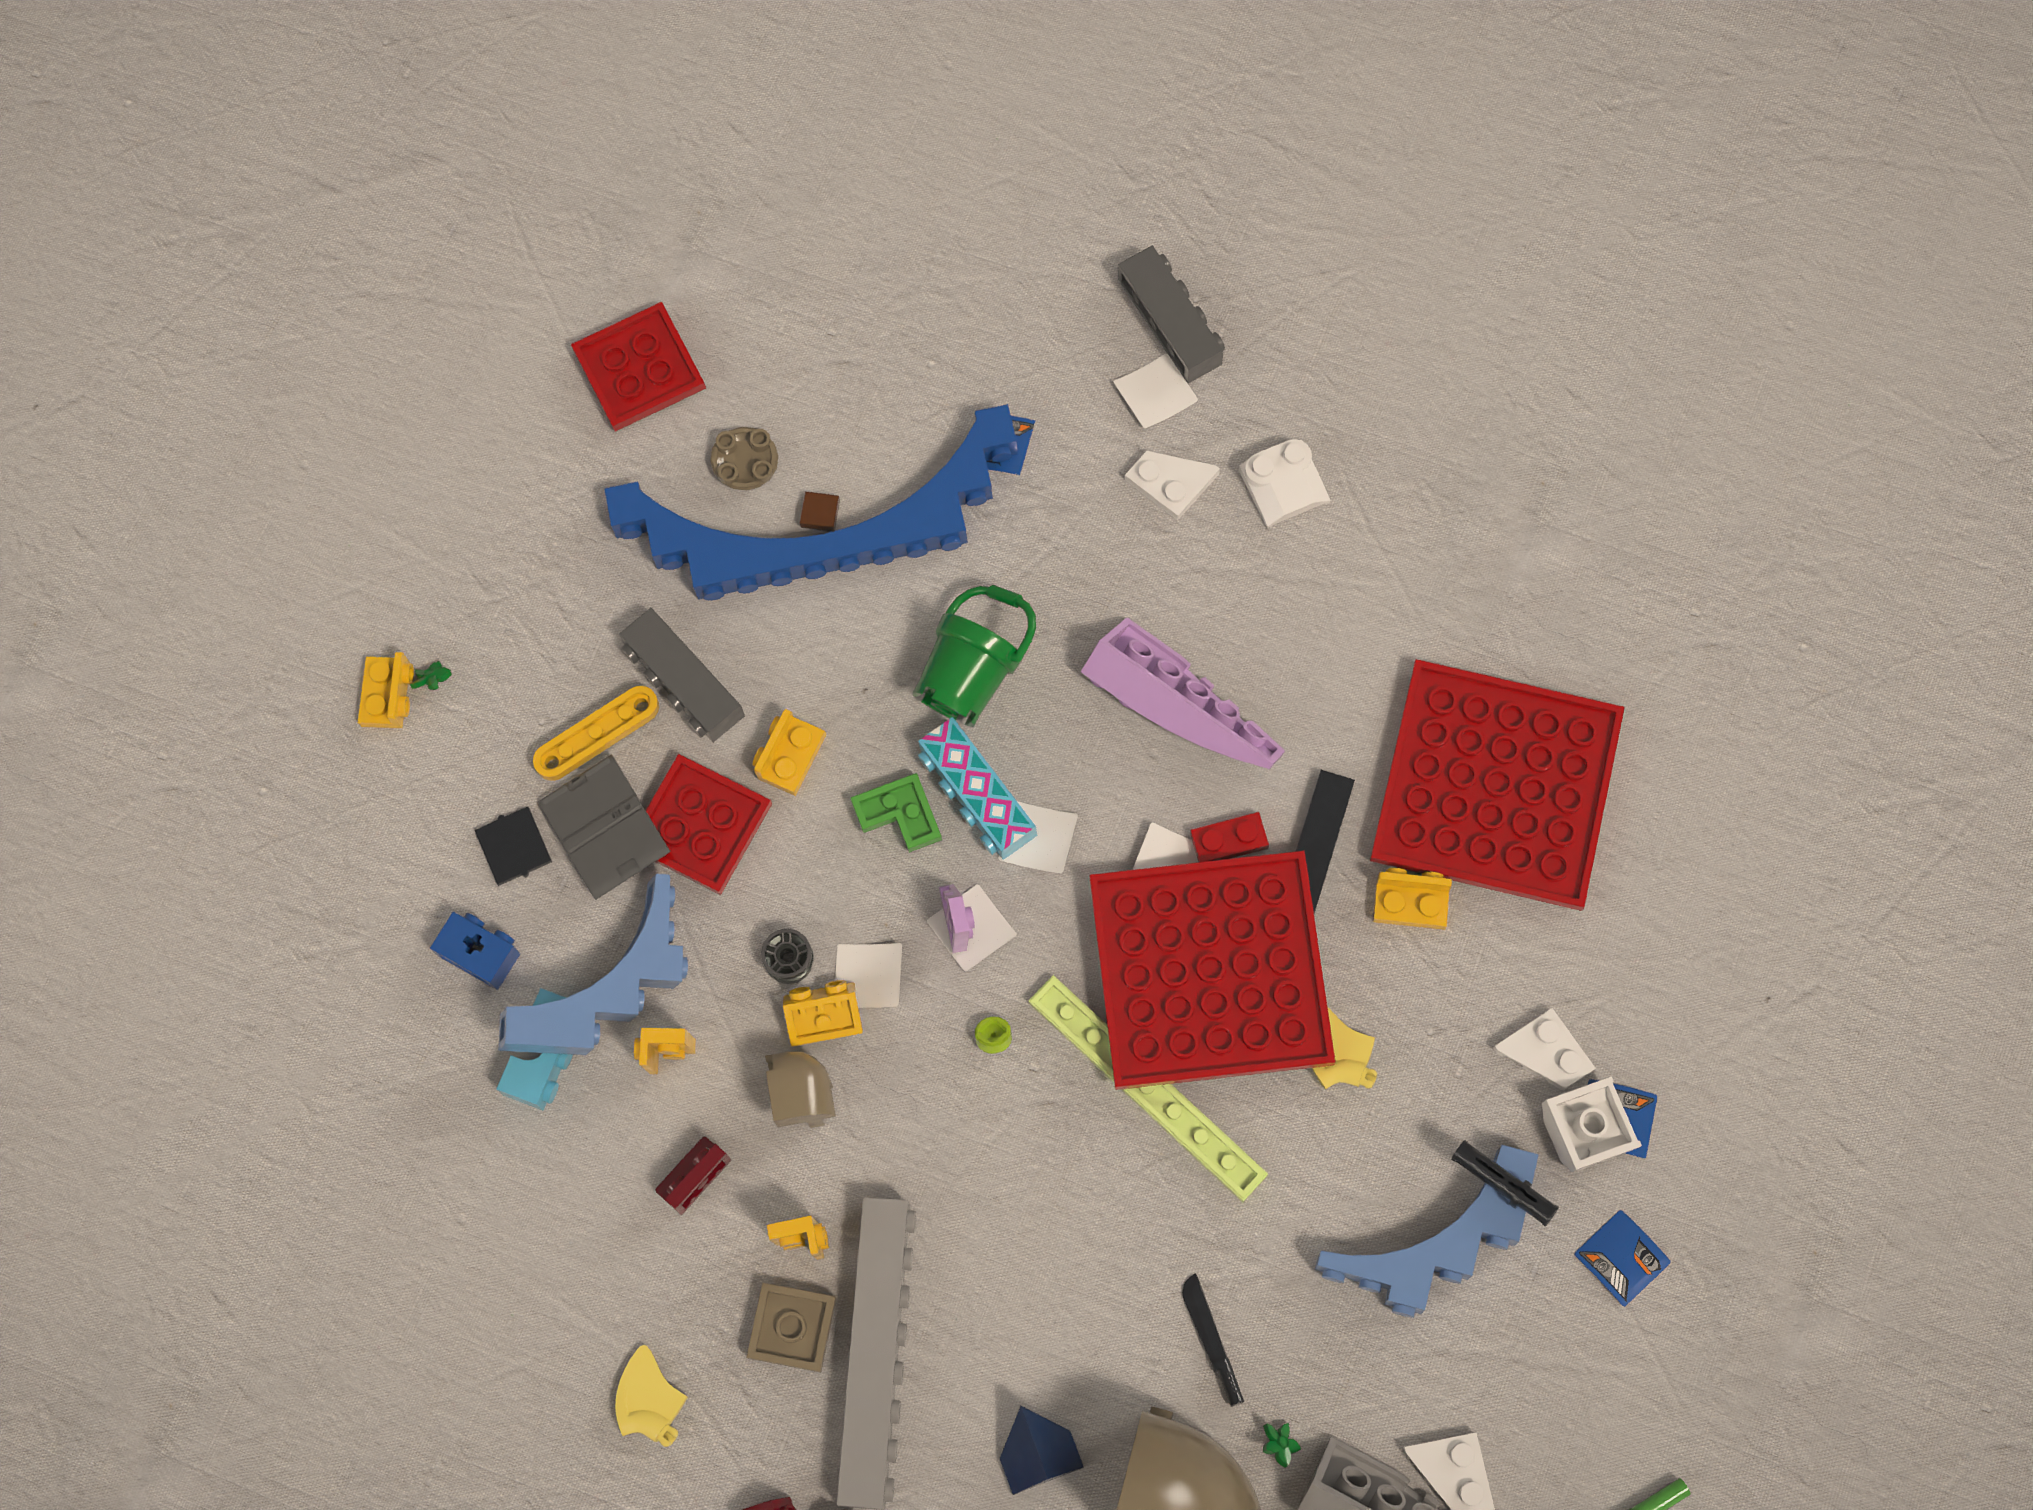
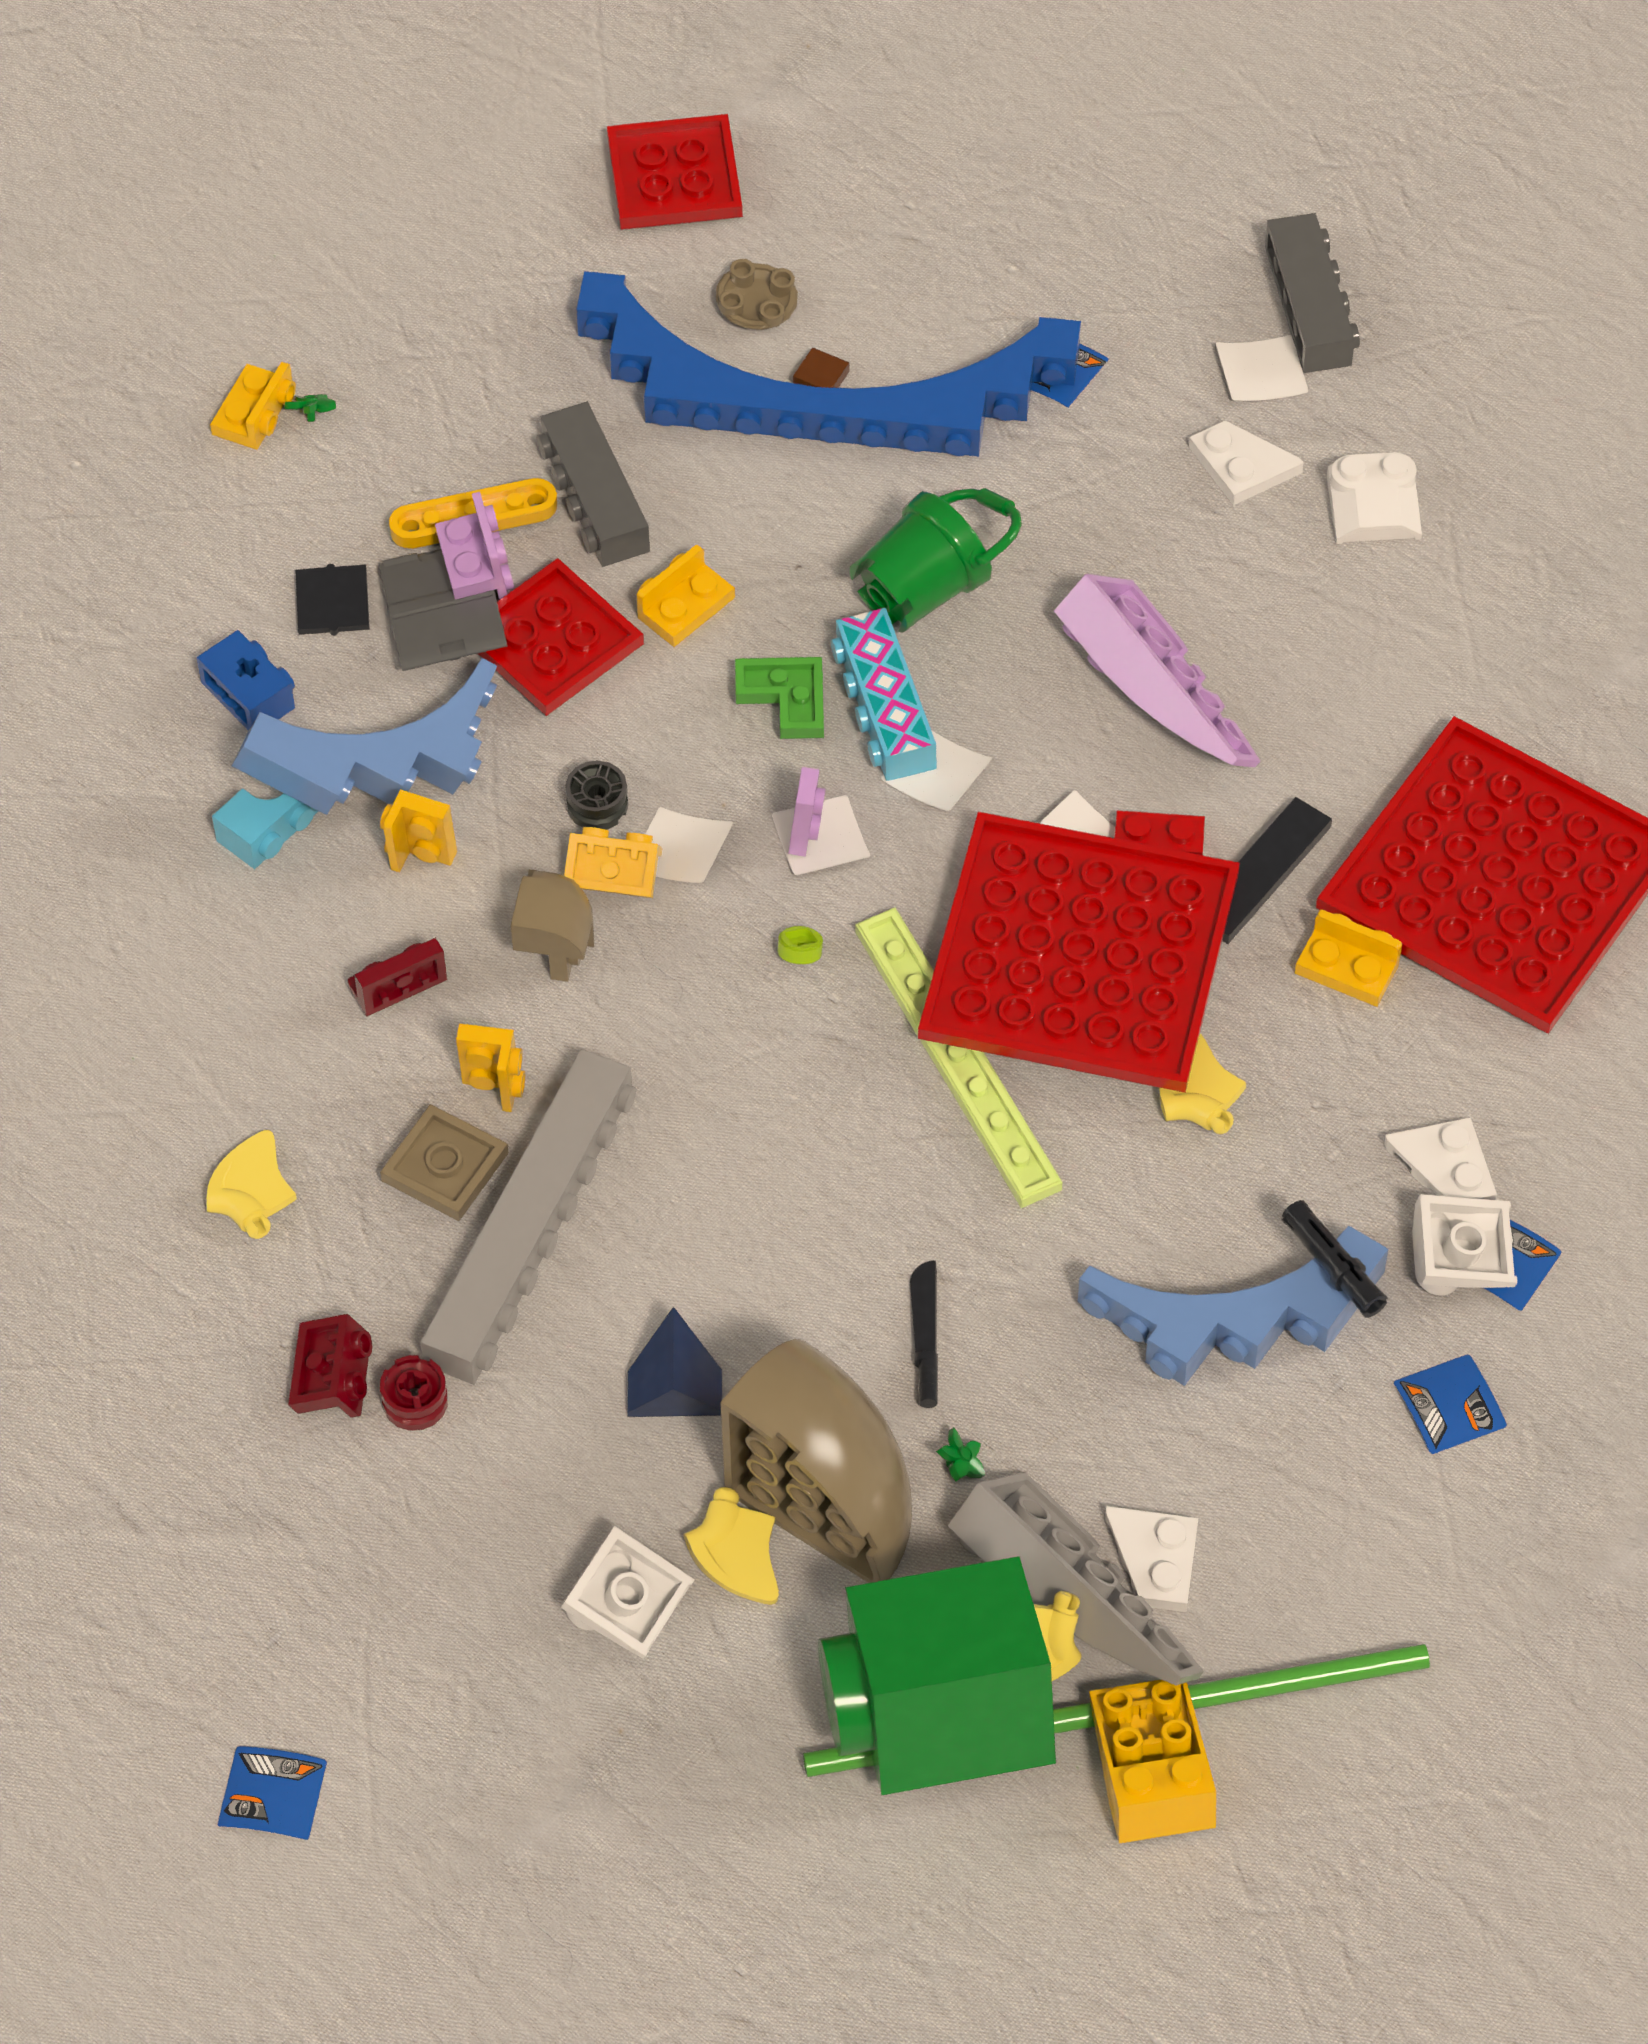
camera: 15 degrees right, 15 degrees down
none -> lavender bracket [435,491,514,600]

